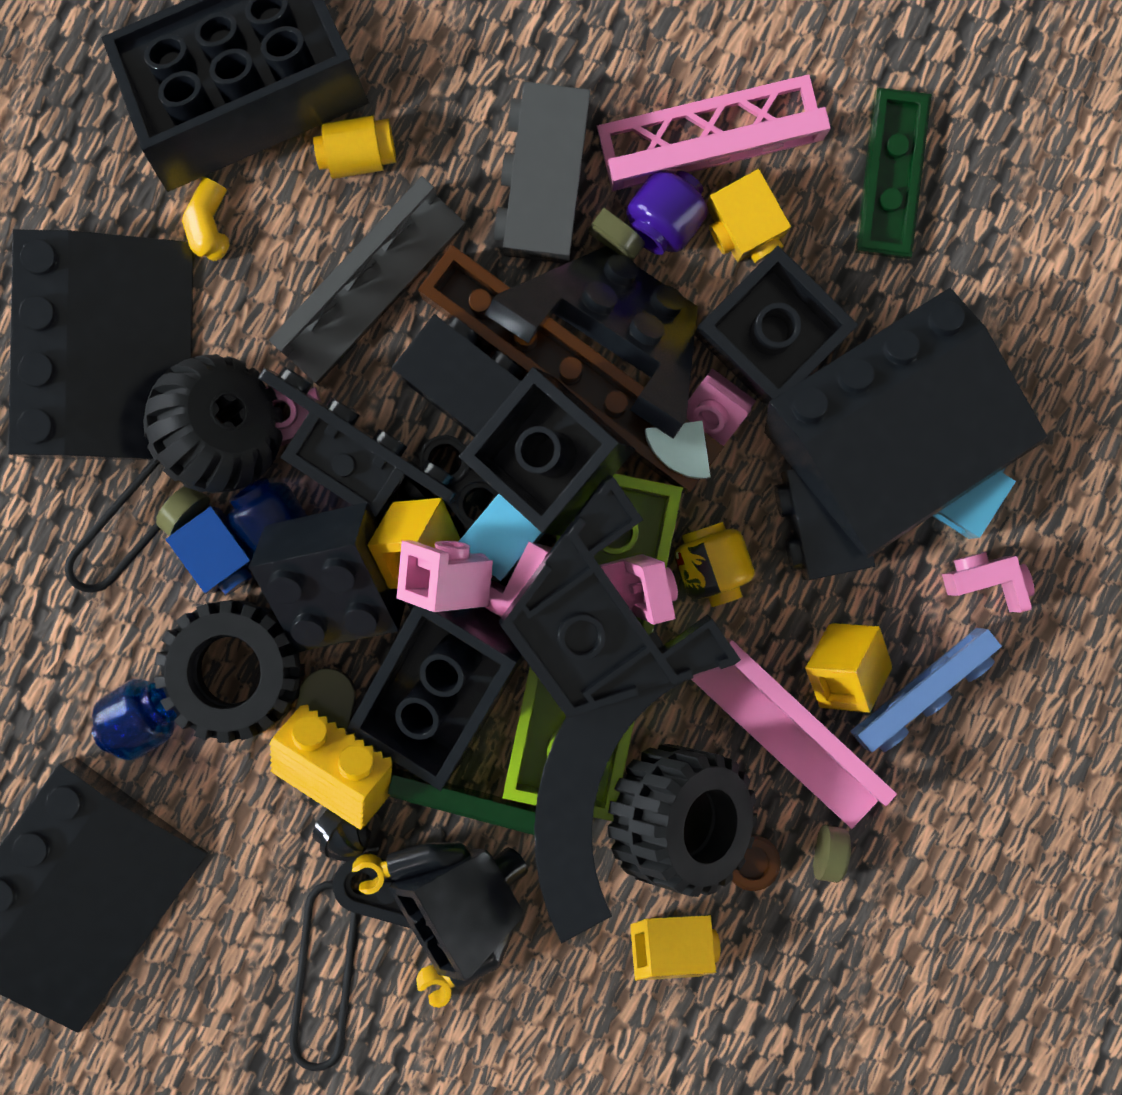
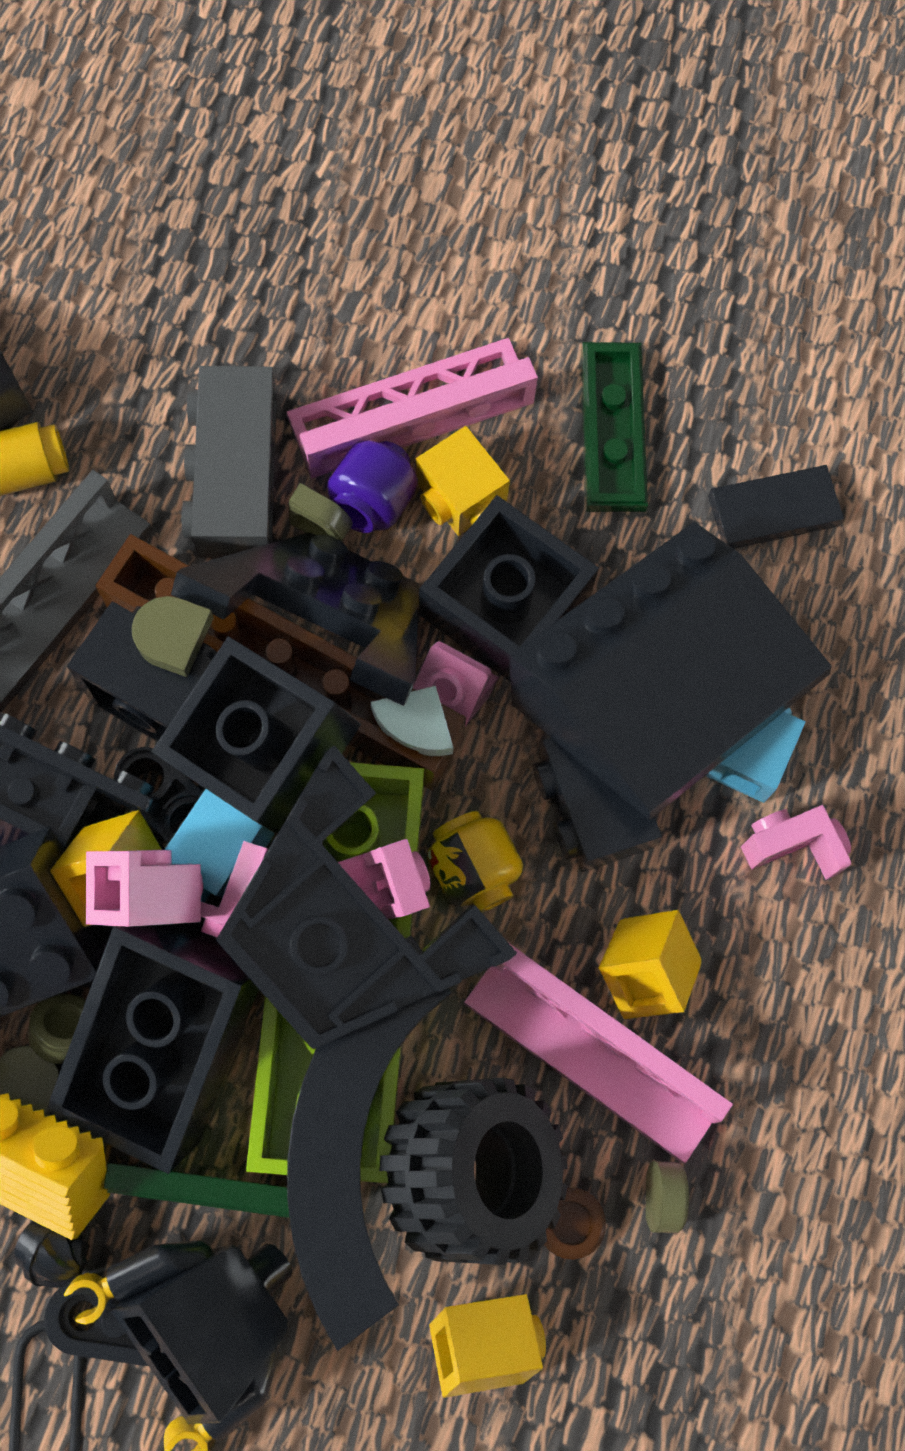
camera: 10 degrees left, 15 degrees down
medium blue plate [850,628,1002,753] -> none
none -> olive tile [28,993,86,1064]
none -> olive tile [132,596,214,678]
none -> black tile [708,465,844,549]

